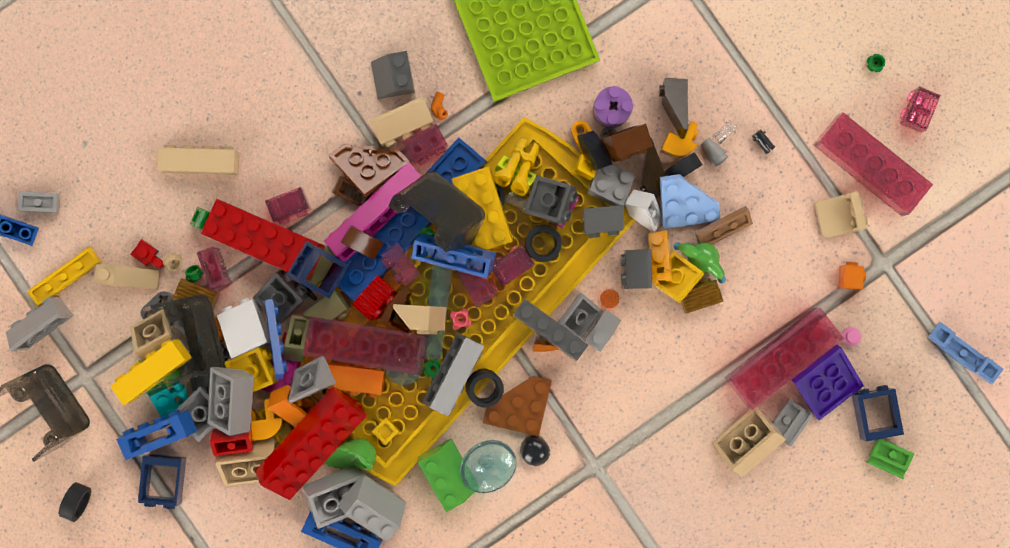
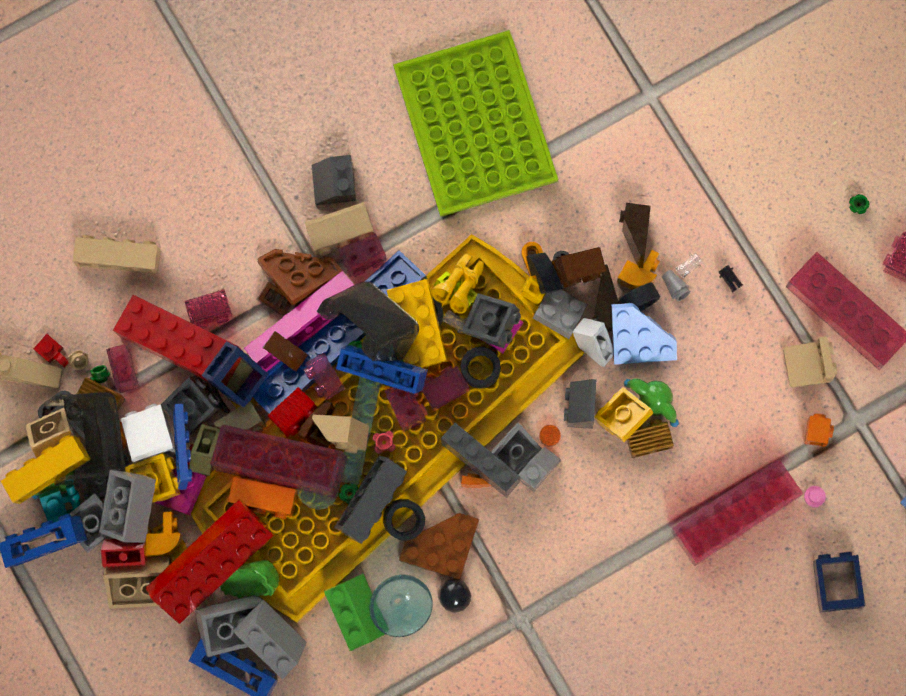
camera: 20 degrees right, 10 degrees down
dark blue window [138,454,187,509] -> none
green tile [190,207,210,229] -> none
orange brick [267,384,315,427] -> none
light grey slope [288,356,336,403] -> none
yellow plate [372,417,399,445] -> none
orange arm [431,92,448,120] -> none
dark grey slope [581,205,624,238] -> none
medium lavender brick [593,86,633,128] -> none
light orange plate [648,230,673,284] -> none
medium nougat plate [695,206,753,245] -> none
tan slope [713,405,786,477] -> none
light grey plate [772,398,813,446] -> none
dark purple plate [792,344,864,421] -> none
bright green plate [866,439,914,479] -> none

